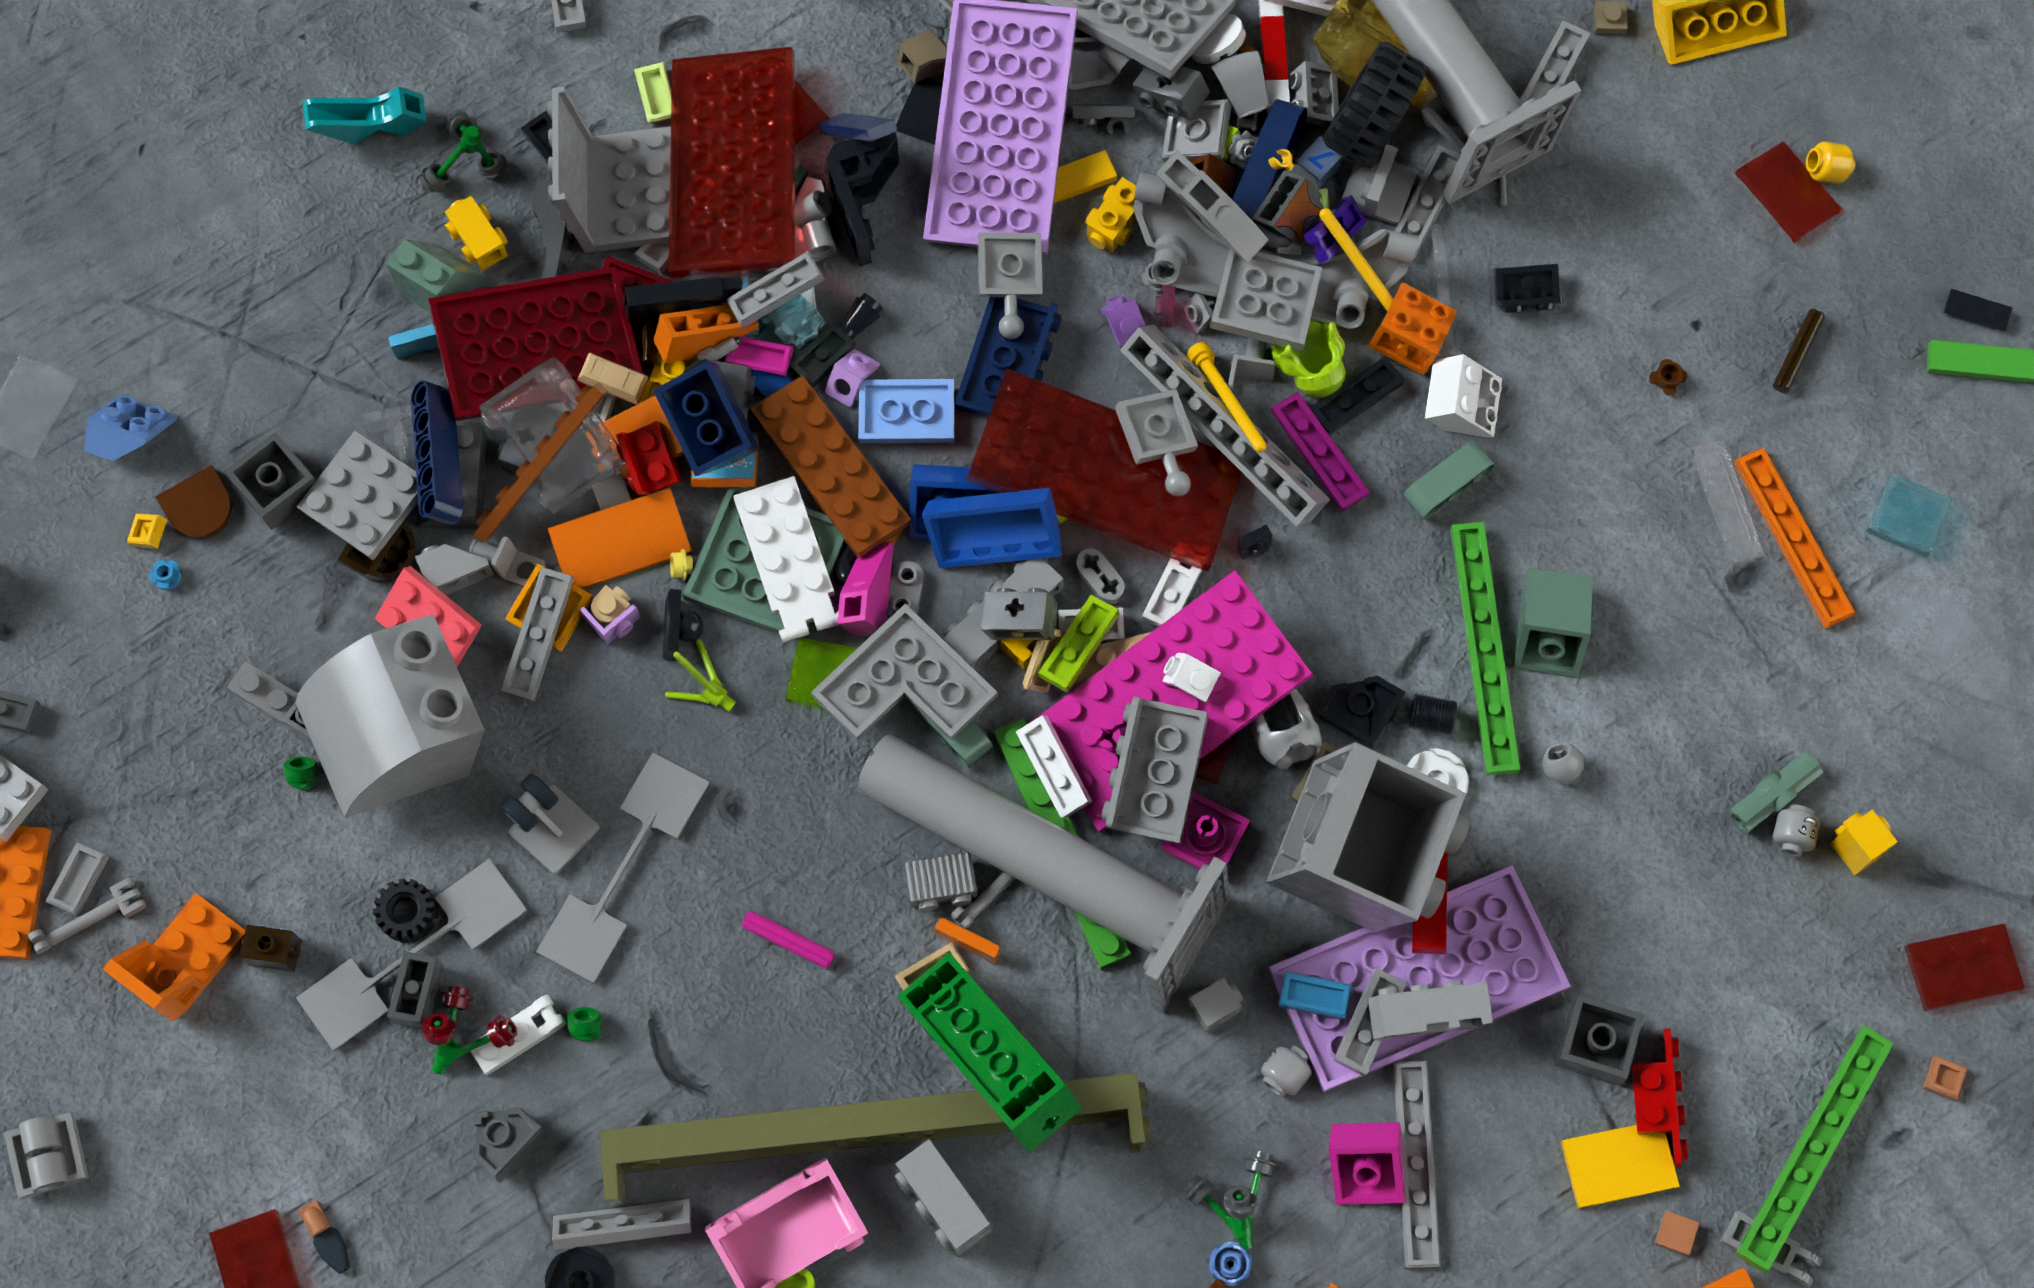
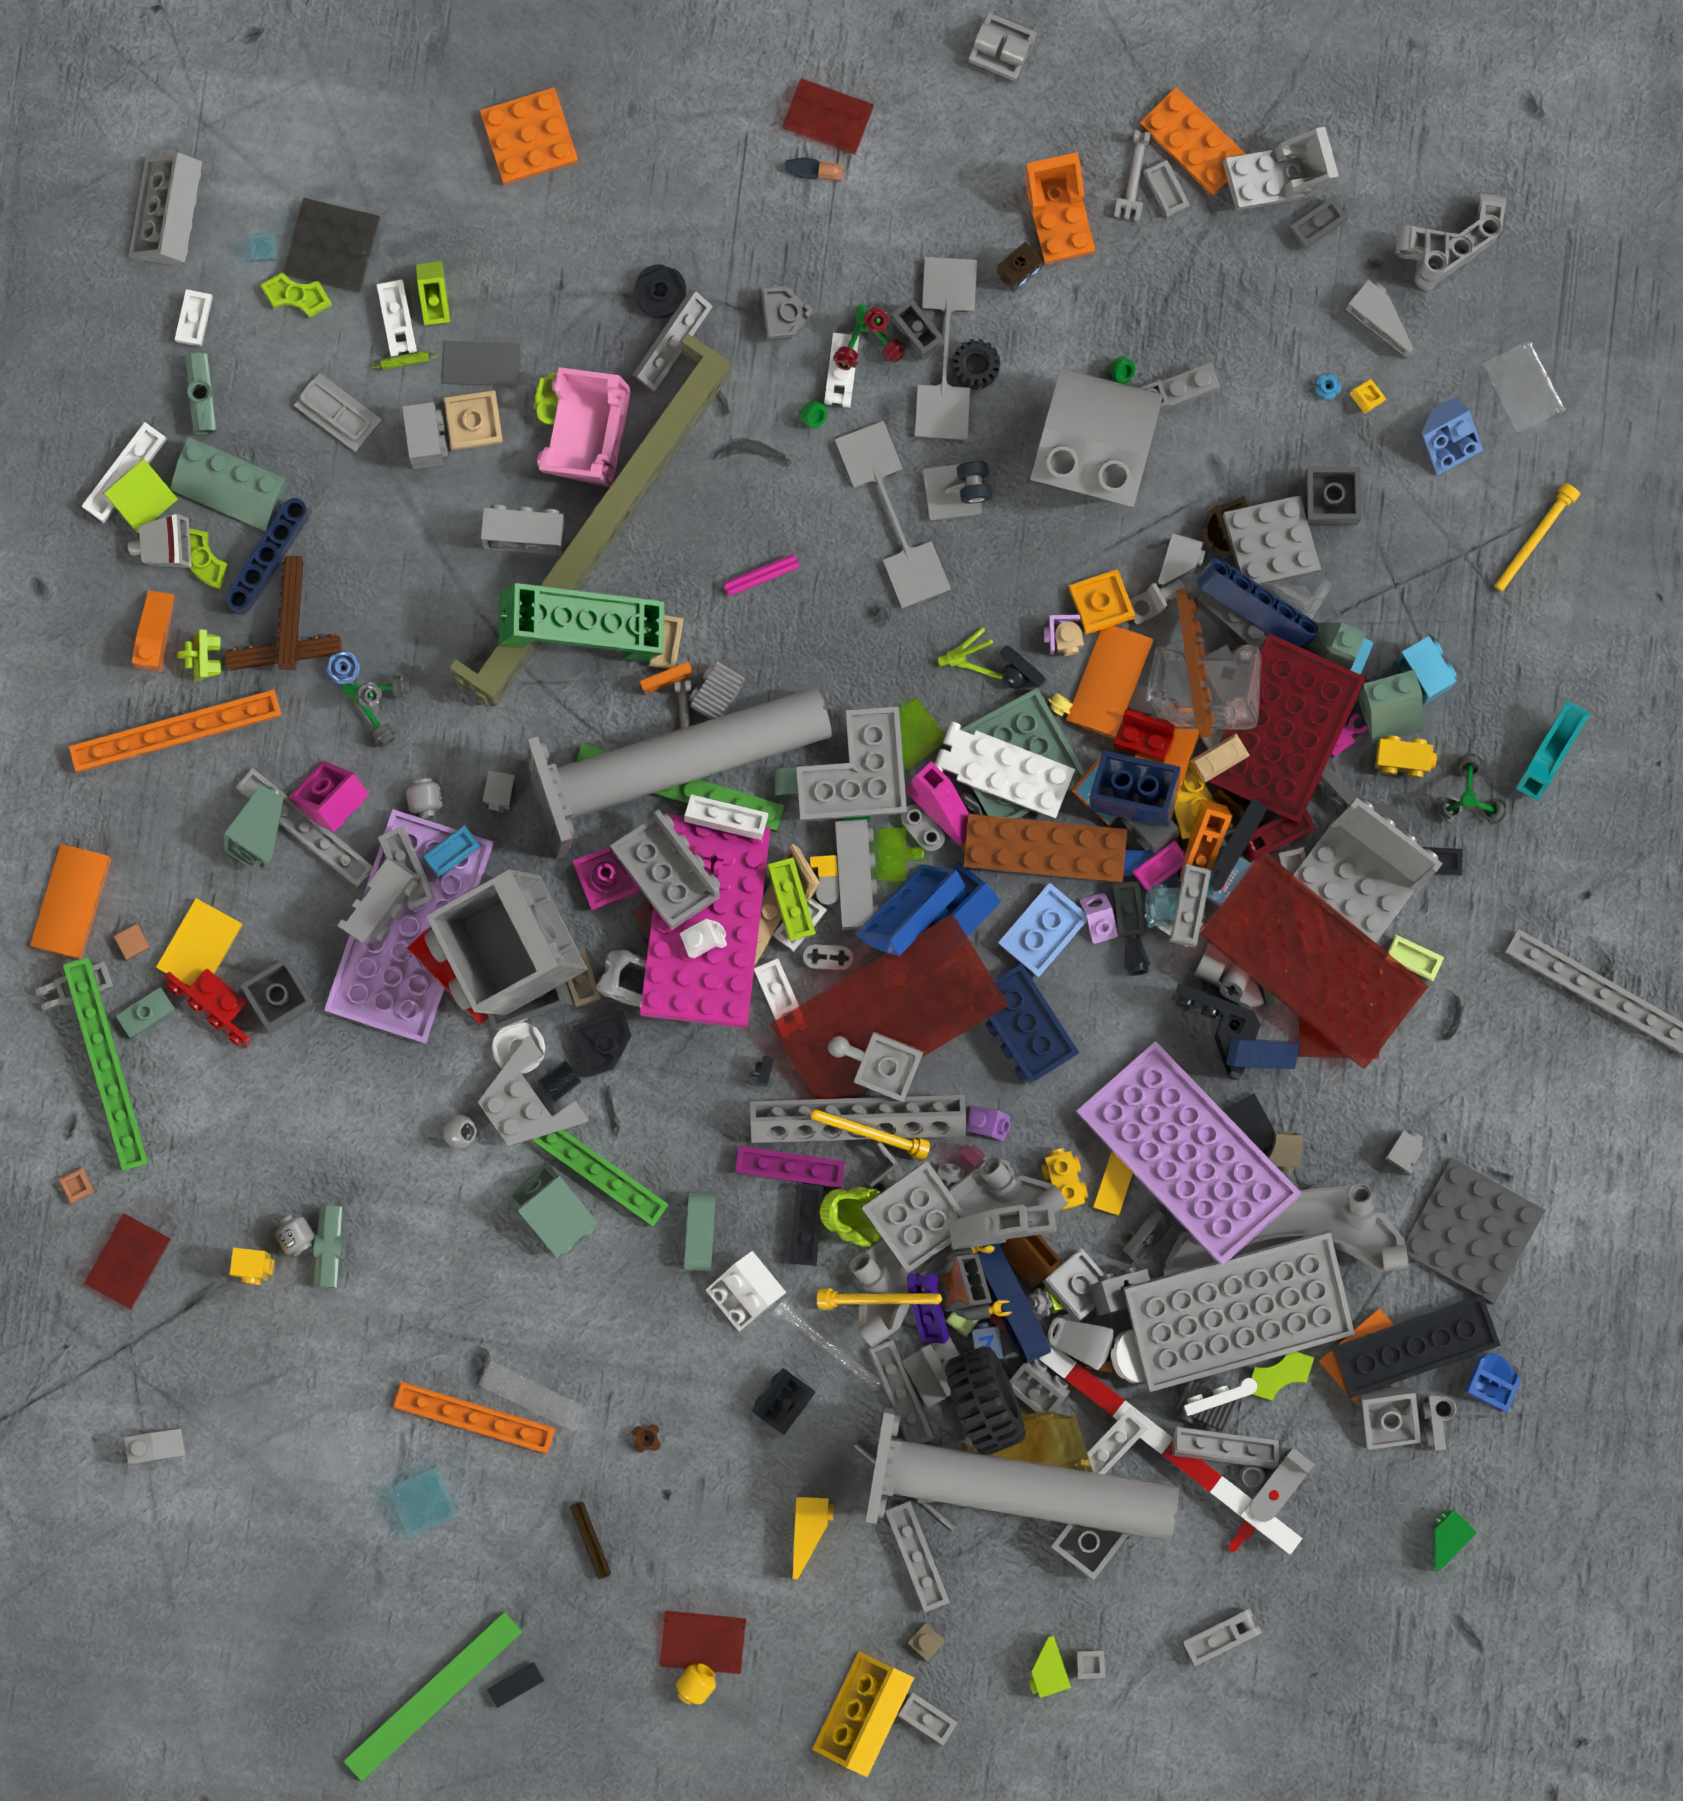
camera: 125 degrees right, 10 degrees up
reddish brown tile [155,465,233,540] -> none
coral plate [375,566,482,667] -> none
light grey plate [501,567,575,701] -> none
light grey piece [685,336,741,371] -> none
light grey plate [977,233,1043,339] -> none
brick [981,588,1058,640] -> none
orange bracket [1368,283,1457,376] -> none
none -> sand green plate [116,987,176,1039]
none -> sand green slope [224,784,283,871]
none -> light grey wing [478,1036,589,1147]
none -> yellow slope [793,1497,834,1579]
none -> clear neon green plate [879,828,925,882]
none -> sand green slope [1305,623,1367,670]
none -> light grey slope [1346,280,1413,358]
none -> medium azure brick [1396,636,1457,706]
none -> yellow piece [1494,482,1581,591]

